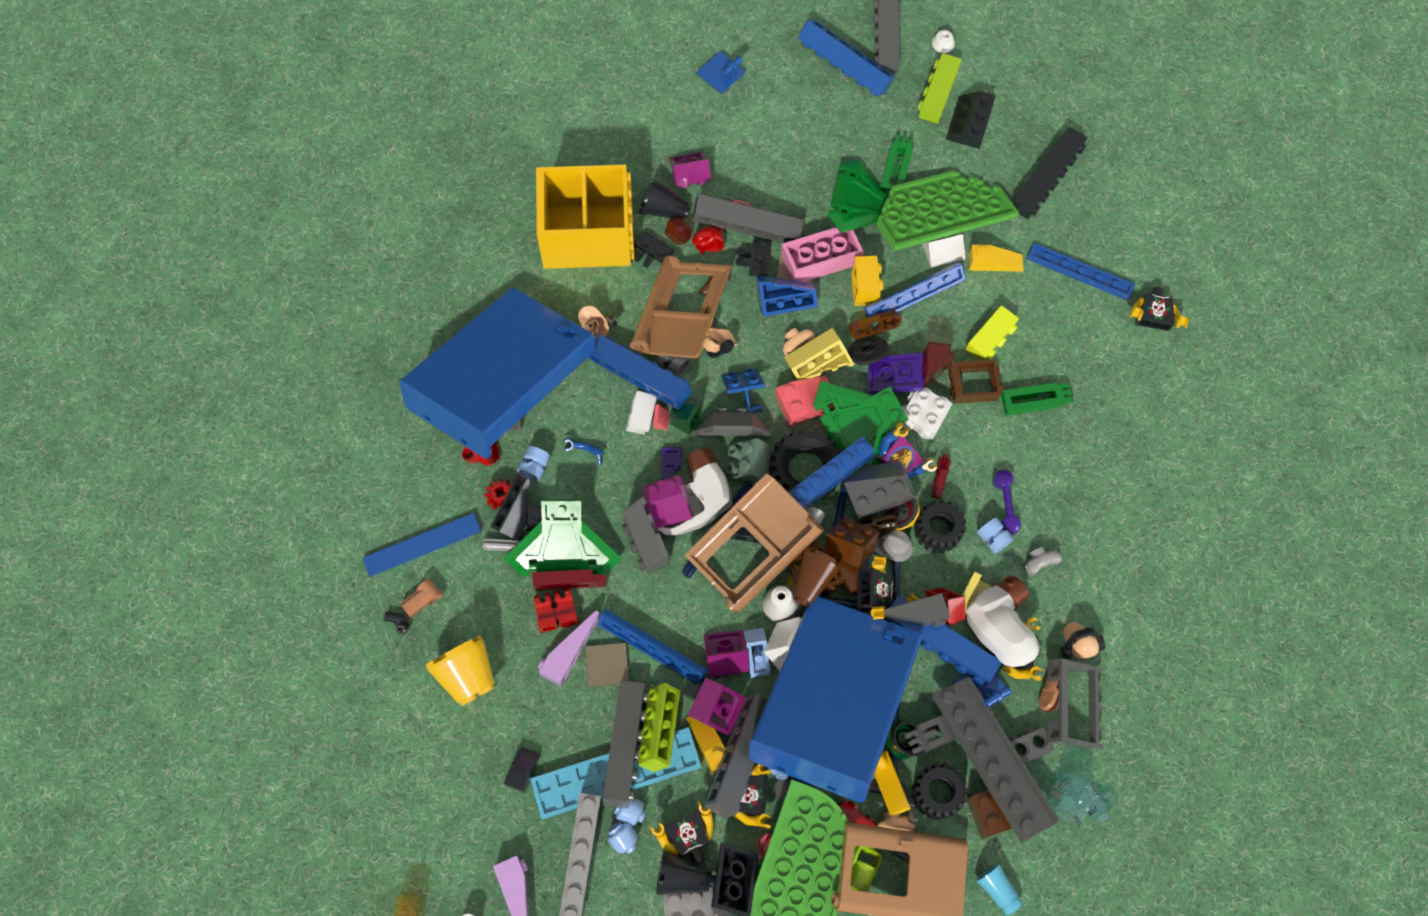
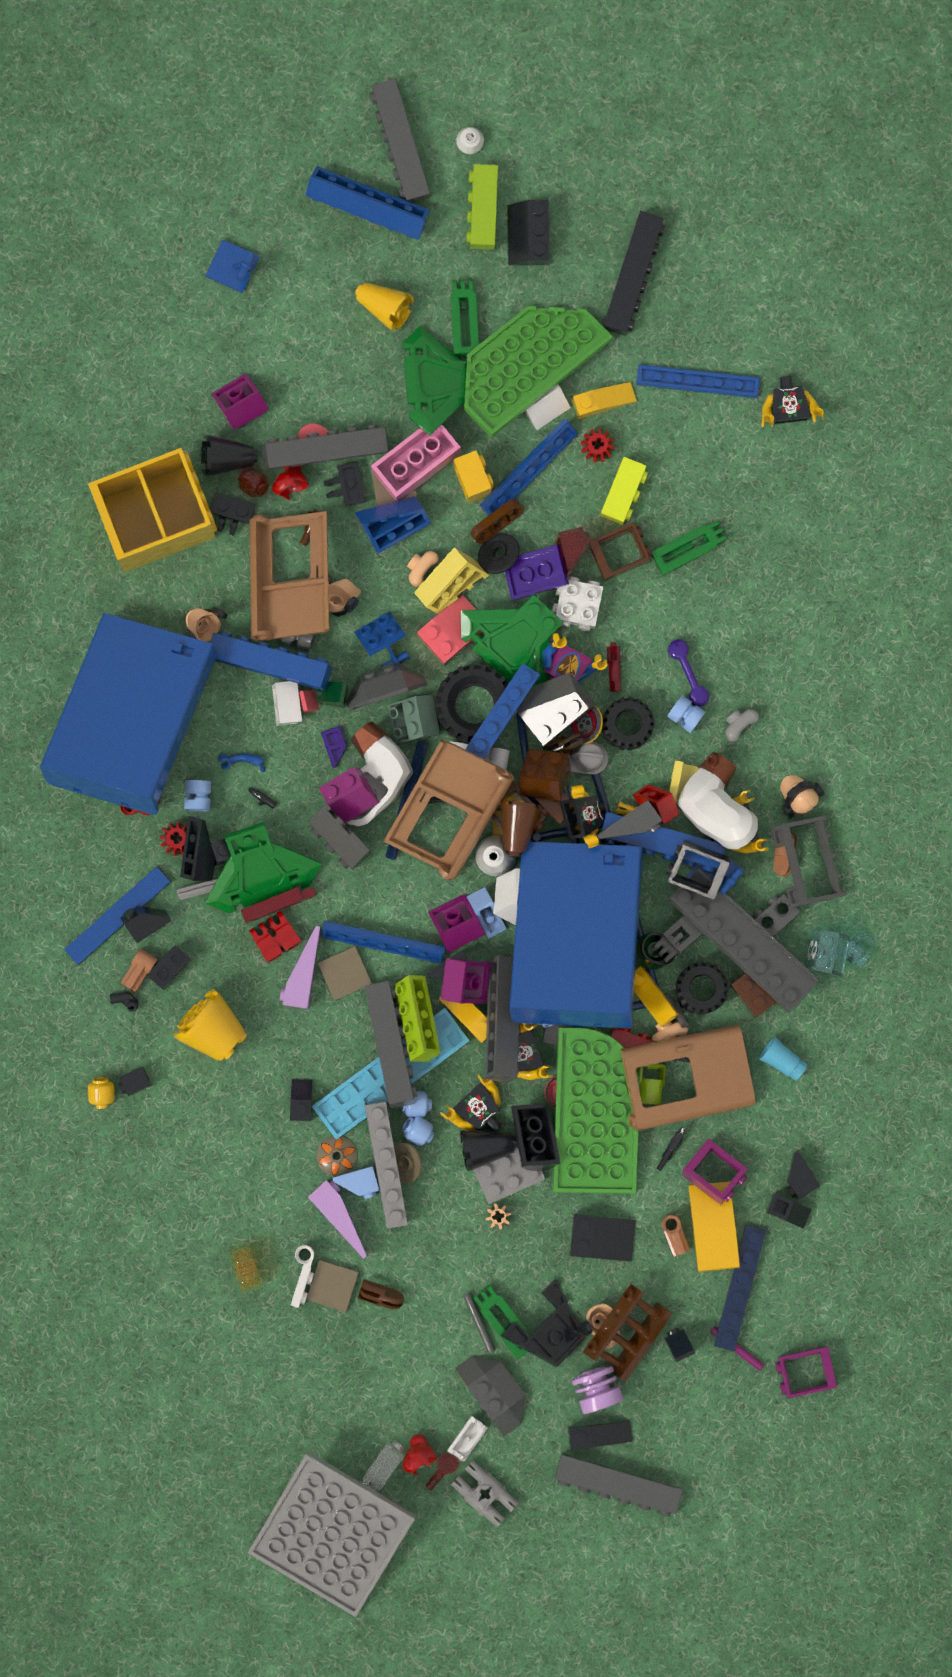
camera: 20 degrees left, 15 degrees up
none -> yellow head [87,1077,115,1109]
none -> black brick [118,1067,152,1096]
none -> black slope [120,906,171,943]
none -> black brick [147,945,191,990]
none -> black helmet [248,788,277,809]
none -> dish [316,1136,357,1176]
none -> light blue slope [333,1166,379,1199]
none -> yellow cone [355,282,414,332]
none -> dark tan dish [394,1142,422,1183]
none -> red gear [580,428,615,463]
none -> window [666,839,730,900]

